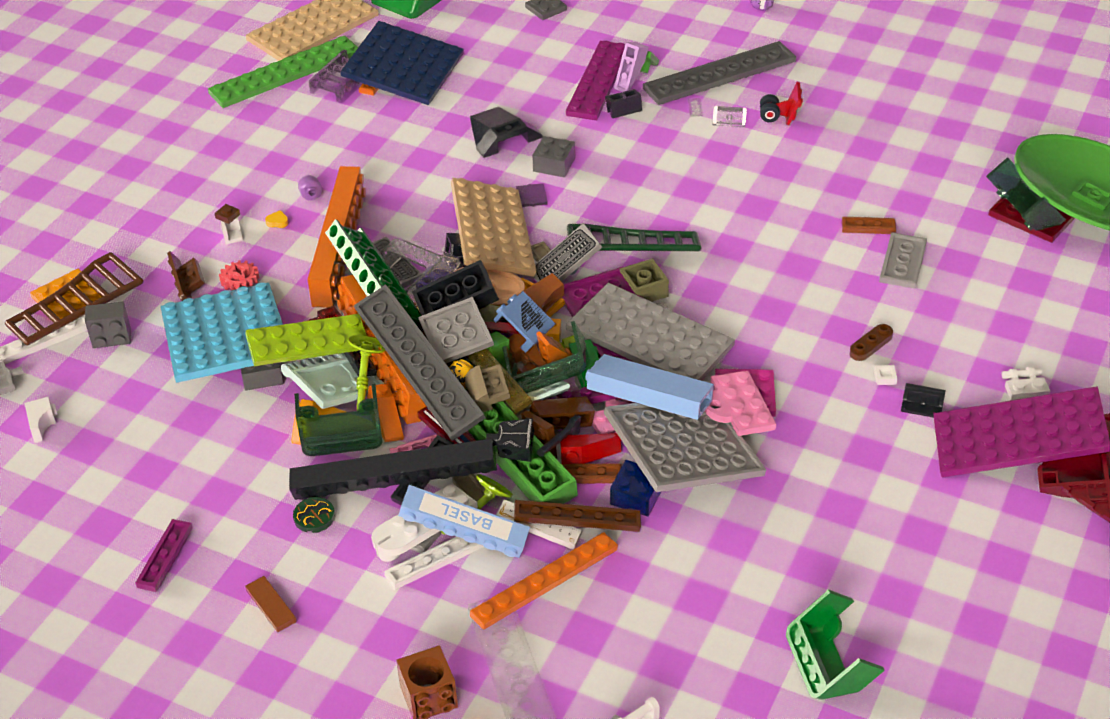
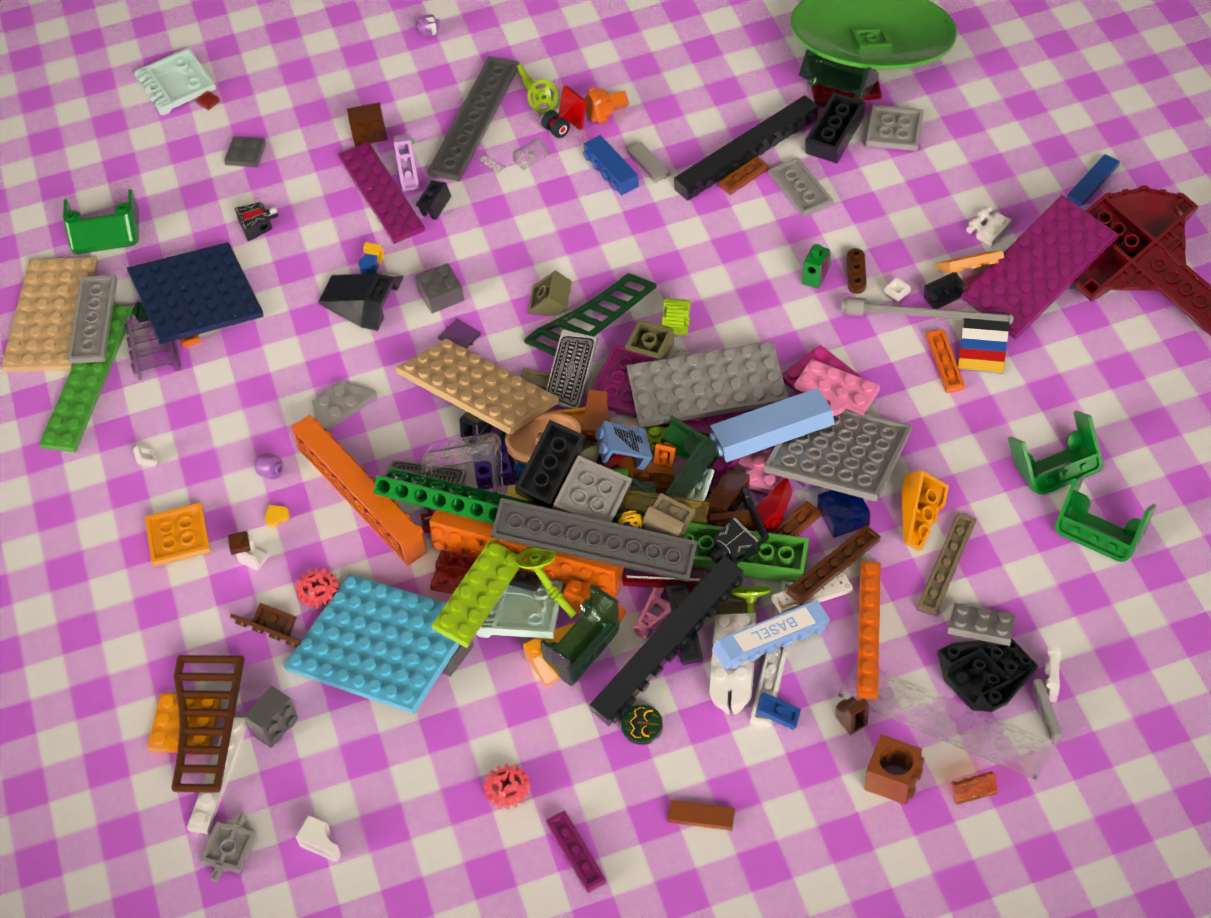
camera: 40 degrees left, 10 degrees up
none -> light grey plate [67,275,118,364]
none -> white plate [133,445,157,467]
none -> light orange plate [145,502,211,567]
none -> black torso [234,202,279,241]
none -> light grey wing [312,381,378,431]
none -> reddish brown piece [347,102,388,146]
none -> leg [358,242,384,273]
none -> coral gear [484,763,531,810]
none -> lime dish [517,64,559,113]
none -> olive slope [527,270,572,316]
none -> blue brick [583,135,639,196]
none -> orange piece [584,87,630,124]
none -> light grey tile [627,142,670,182]
none -> lime brick [662,298,691,336]
none -> black brick [674,95,818,201]
none -> blue plate [756,692,801,730]
none -> green torso [802,244,831,289]
none -> black brick [805,92,865,164]
none -> reddish brown arch [835,697,869,735]
none -> flag [842,297,1014,374]
none -> light grey plate [866,105,924,151]
none -> light orange wedge [901,470,949,551]
none -> dark tan tile [917,513,976,616]
none -> orange tile [926,329,965,393]
none -> light orange plate [936,251,1004,273]
none -> black wedge [937,638,1038,712]
none -> light grey plate [947,603,1016,646]
none -> green windscreen [1007,410,1103,495]

